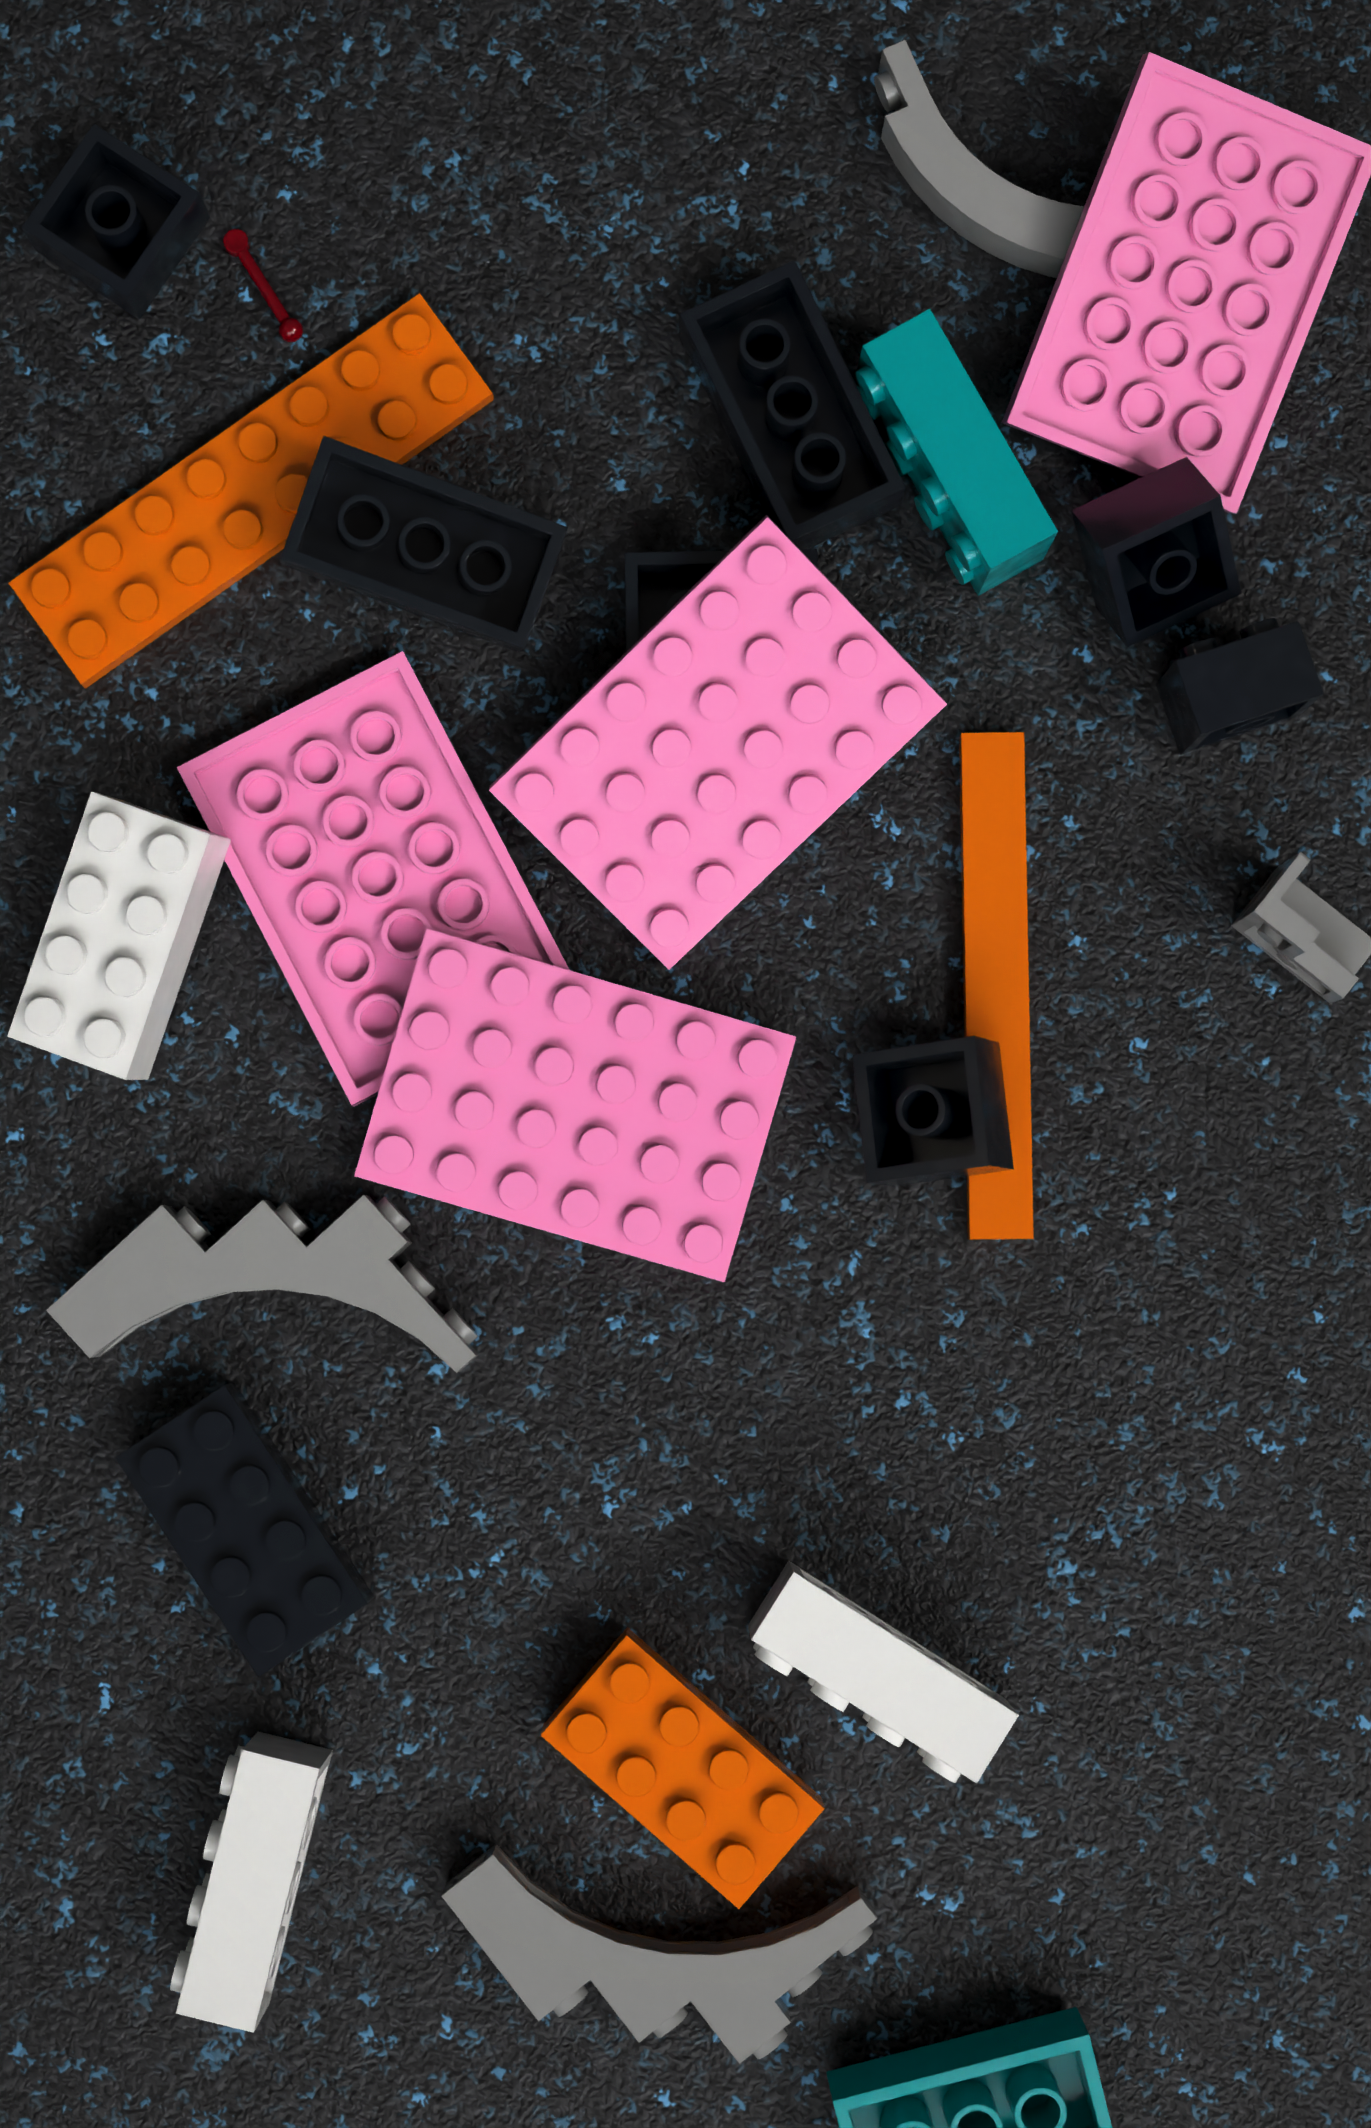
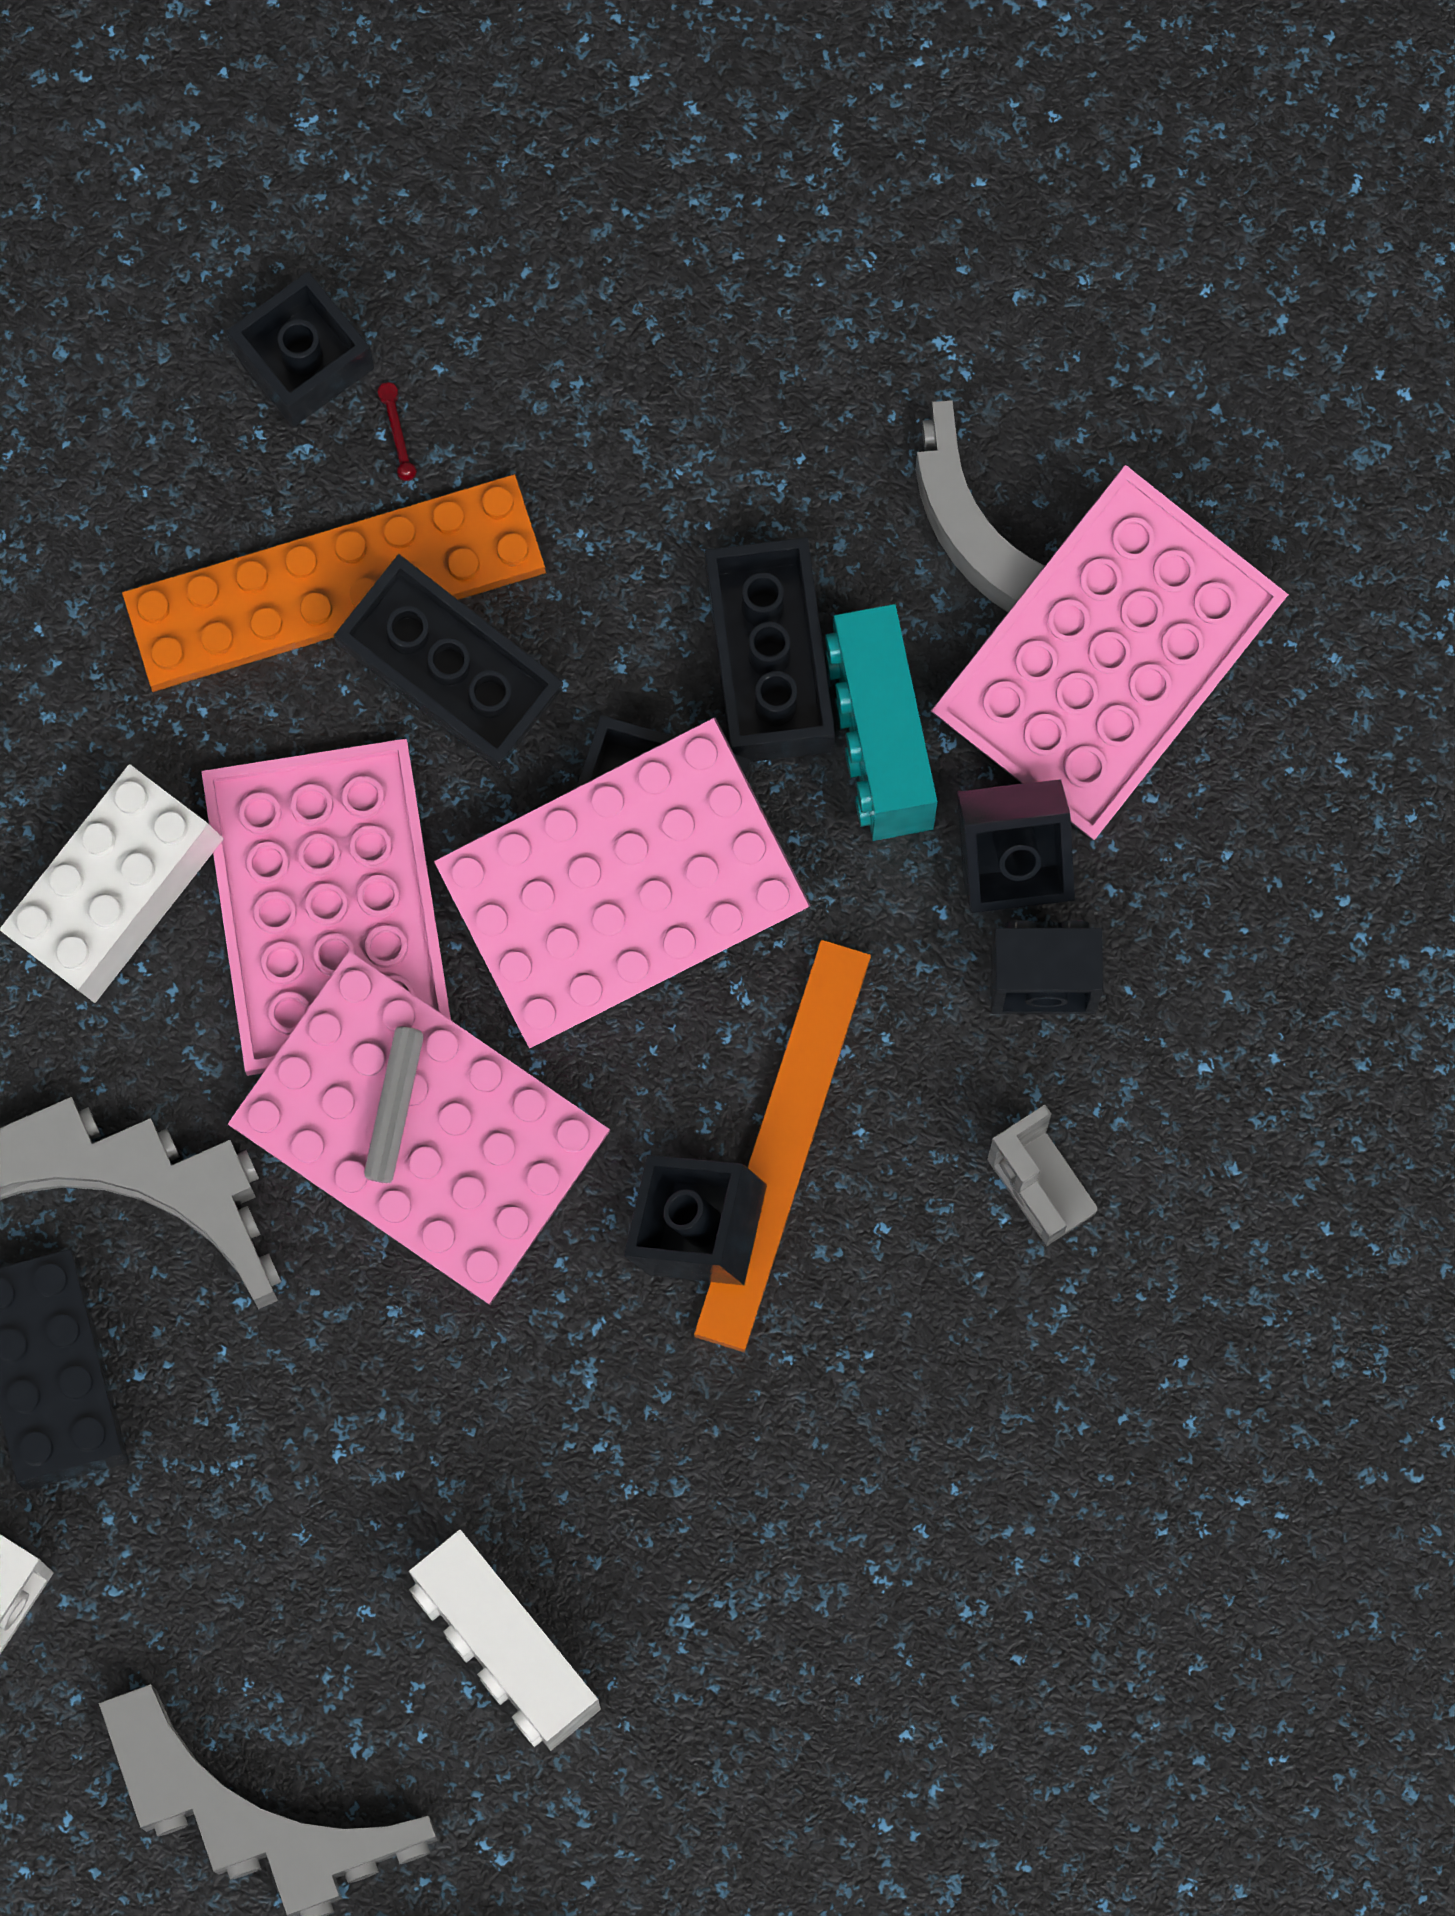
camera: 25 degrees right, 10 degrees down
orange brick [541,1627,825,1909] -> none
none -> light grey axle [364,1026,423,1183]

